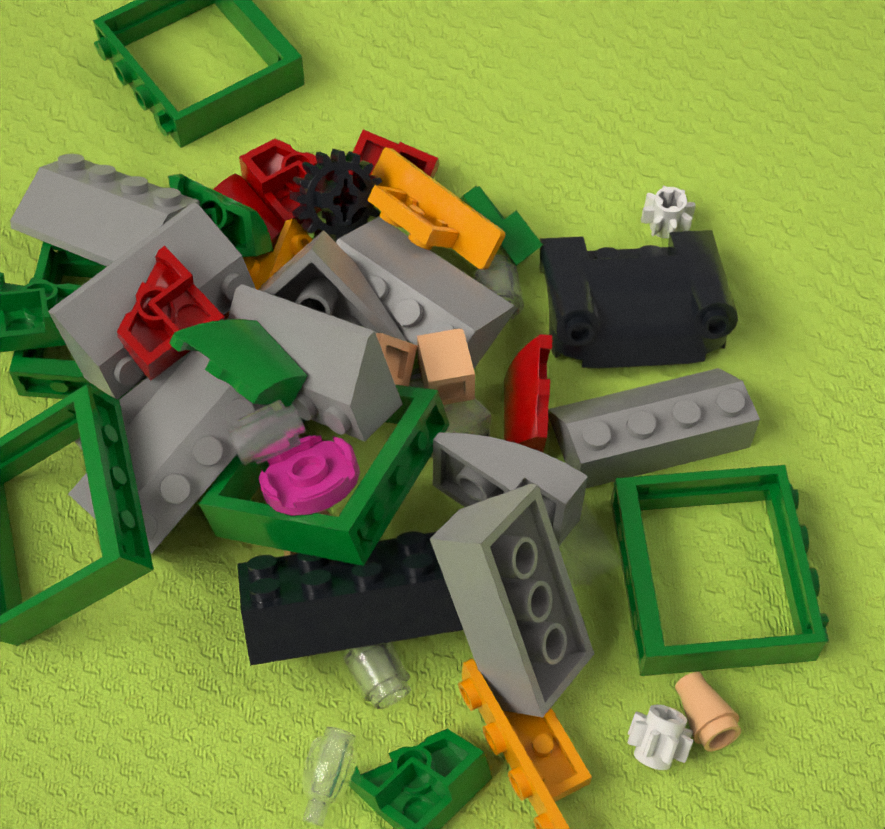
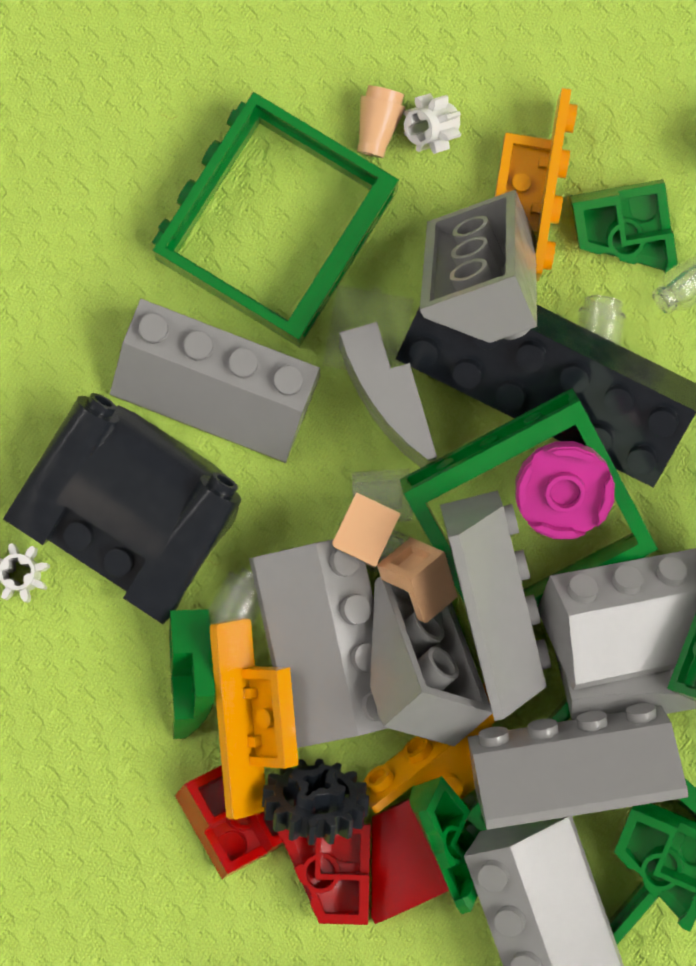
camera: 145 degrees left, 25 degrees up
red slope [117,246,225,381] -> none
green slope [169,319,308,407] -> none
clear brick [227,400,305,465] -> none
red slope [504,334,552,452] -> none

